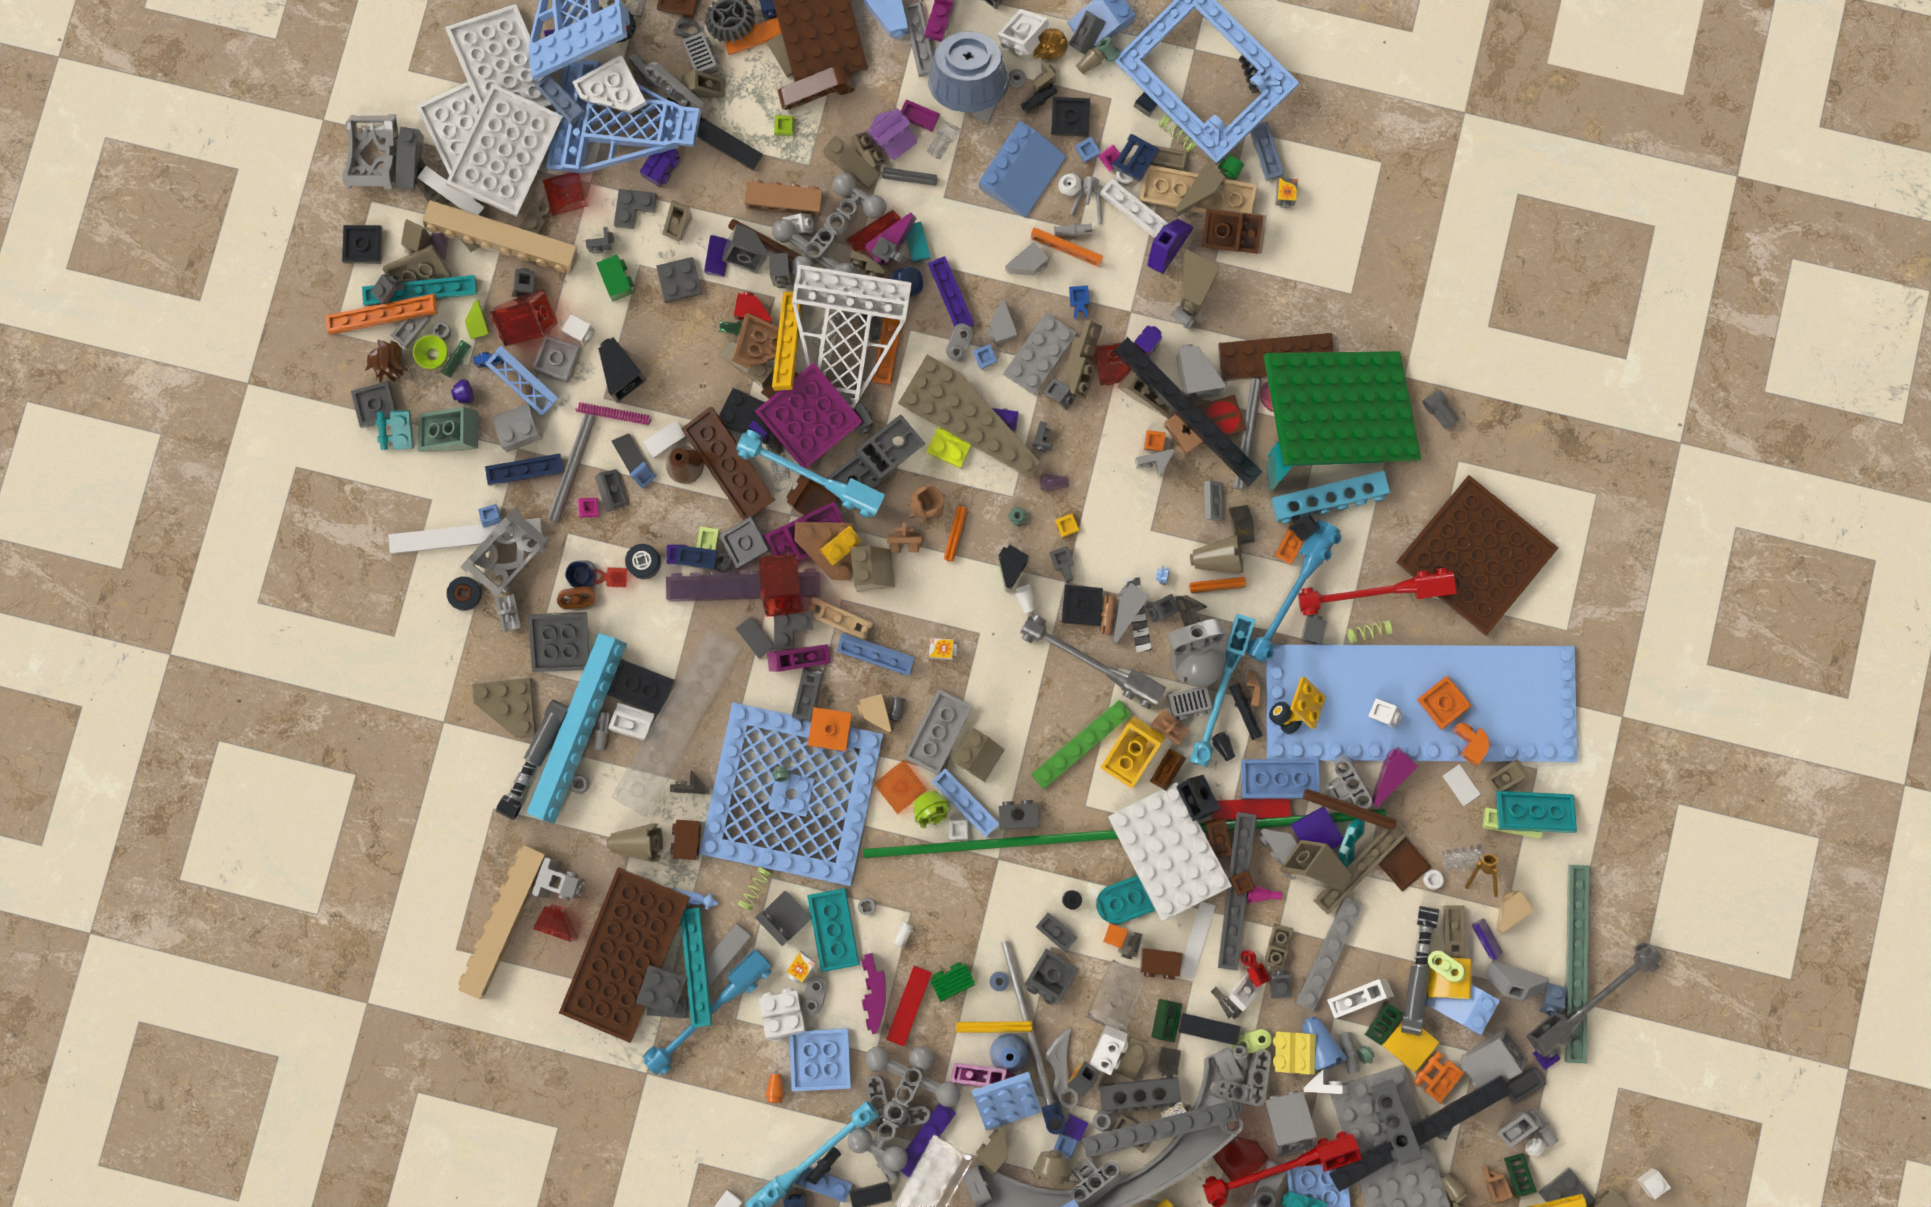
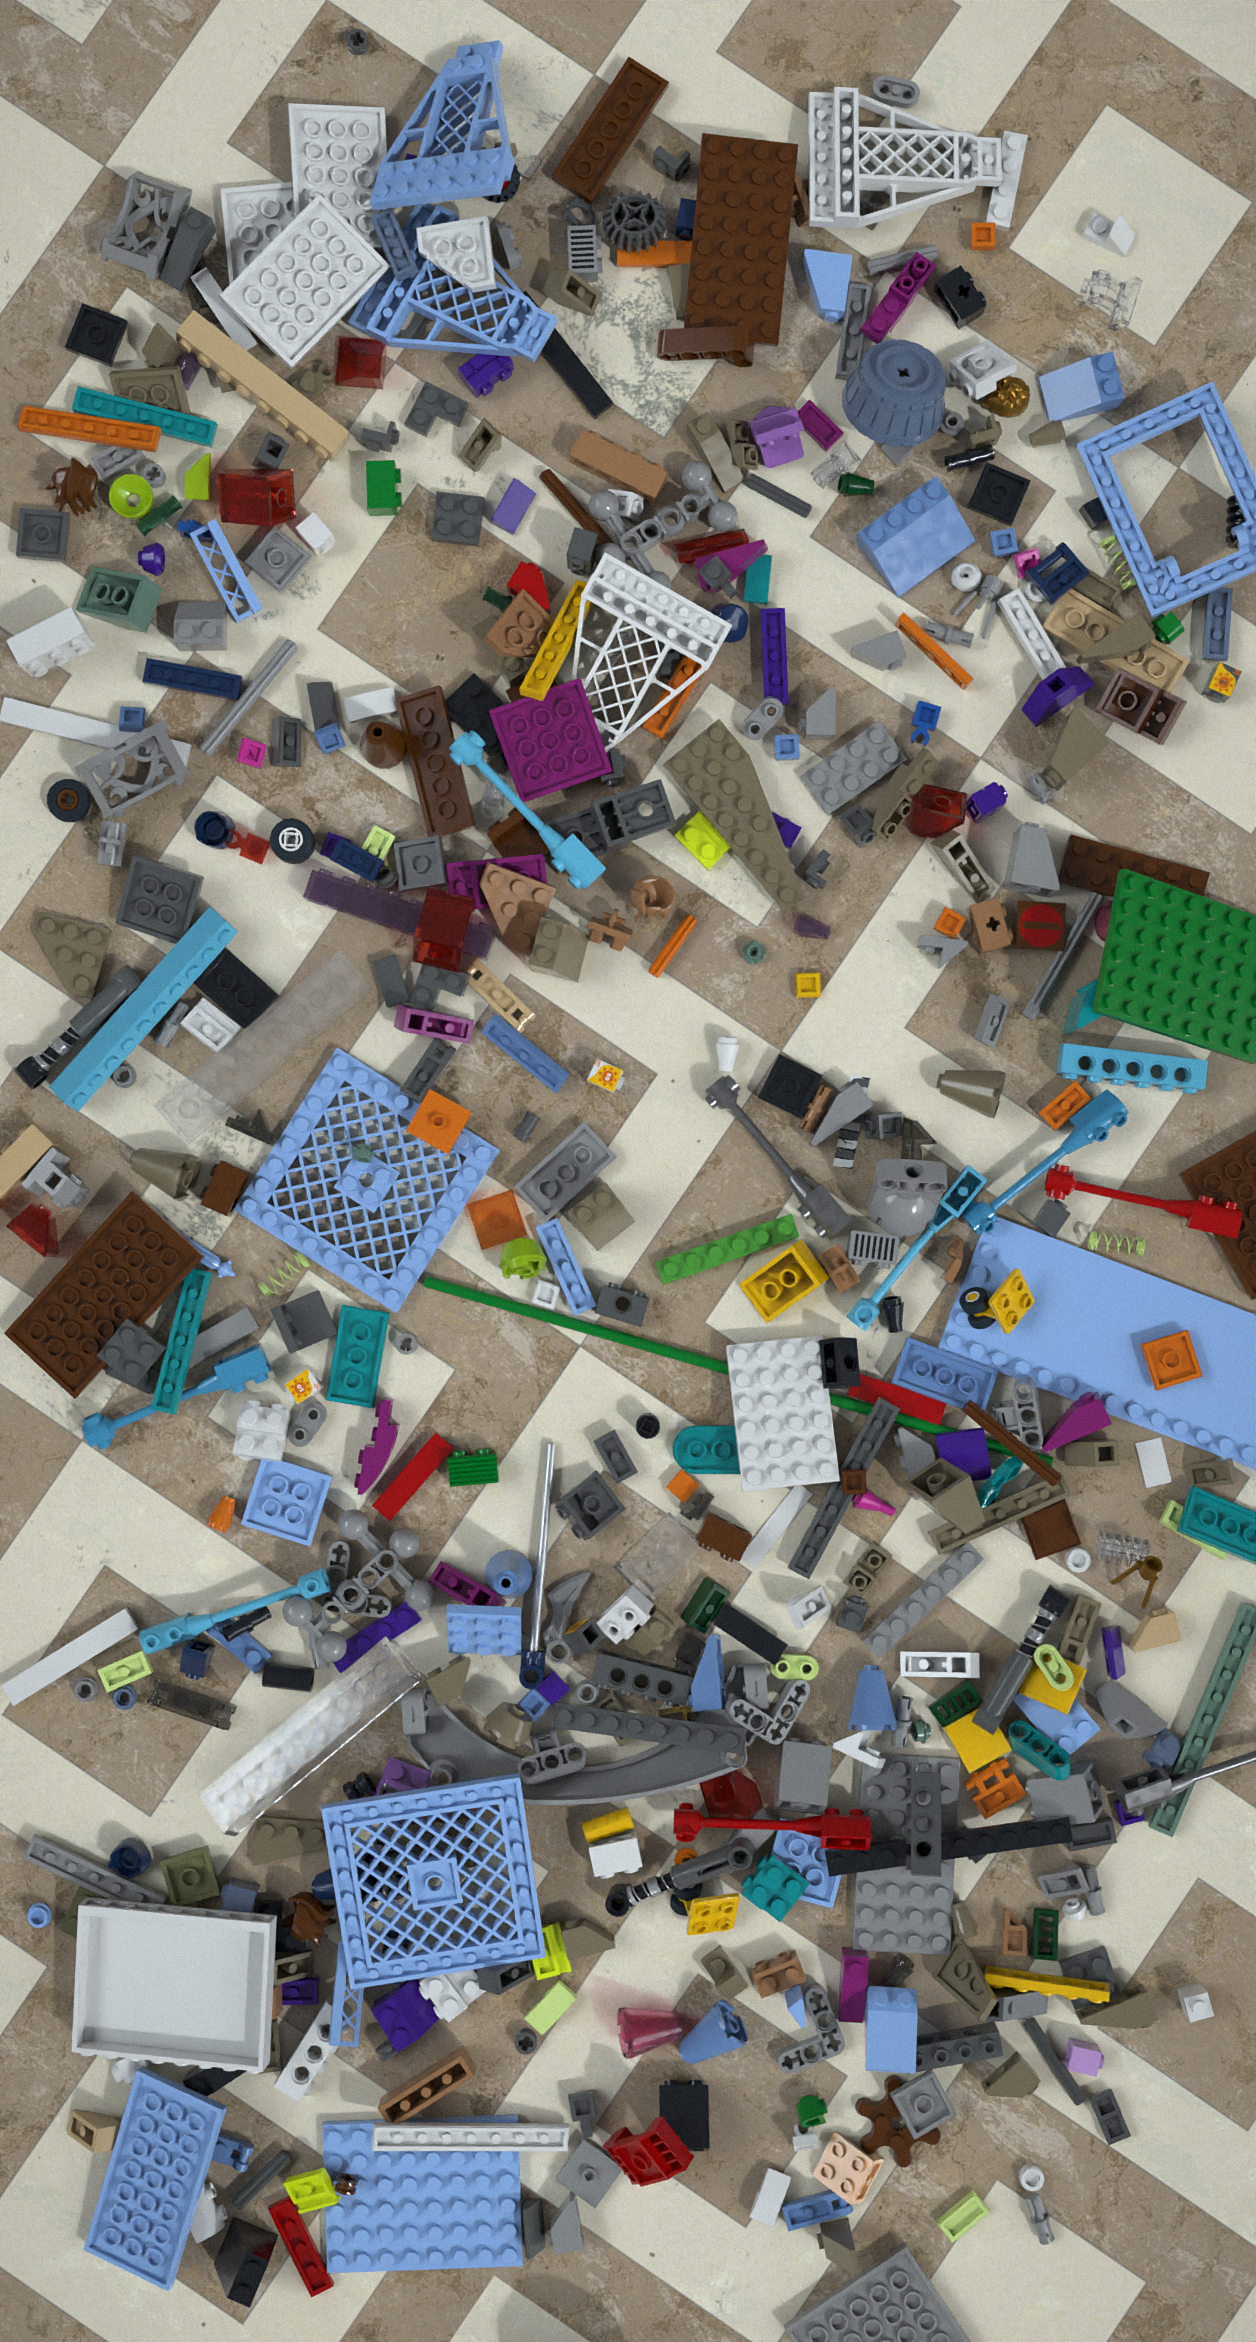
camera: 15 degrees right, 5 degrees up
dark grey bracket [371,274,405,304] -> none
teal plate [375,410,414,450] -> none
dark orange plate [557,586,596,609] -> none
dark pink piece [575,402,651,426] -> none
black slope [598,337,646,403] -> none
light grey beam [644,61,707,118] -> none
dark grey slope [721,224,768,274] -> none
dark purple tile [749,420,769,442] -> none
lime tile [774,115,794,136] -> none
yellow plate [820,526,862,566] -> none
dark tan slope [849,250,885,278] -> none
tan slope [857,694,892,733] -> none
white pin [893,922,914,948] -> none
yellow axle [955,1021,1033,1033] -> none
sand blue plate [990,971,1009,991] -> none
black slope [998,544,1029,593] -> none
dark grey plate [1050,546,1074,582] -> none
dark grey slope [1069,10,1105,54] -> none
sand green bush [1096,37,1121,62] -> none
black plate [1113,337,1262,486] -> none
reddish brown plate [1150,749,1187,791] -> none
light blue plate [1156,566,1169,584] -> none
orange axle [1189,577,1246,593] -> none
reddish brown plate [1205,817,1232,859] -> none
clear smoke cone [1211,987,1243,1020] -> none
clear smoke slope [1228,505,1255,545] -> none
black pin [1228,682,1263,740] -> none
light grey pin [1233,1046,1250,1070] -> none
red plate [1240,950,1270,987] -> none
light yellow plate [1273,1032,1316,1074] -> none
black panel [1288,513,1320,541] -> none
white bracket [1368,699,1402,728] -> none
orange brick [1452,723,1489,766] -> none
none -> white brick [6,607,95,677]
none -> medium blue slope [688,1634,727,1712]
none -> dark green cone [838,472,875,497]
none -> teal beam [1009,1720,1071,1781]
none -> dark tan slope [1064,1438,1120,1467]

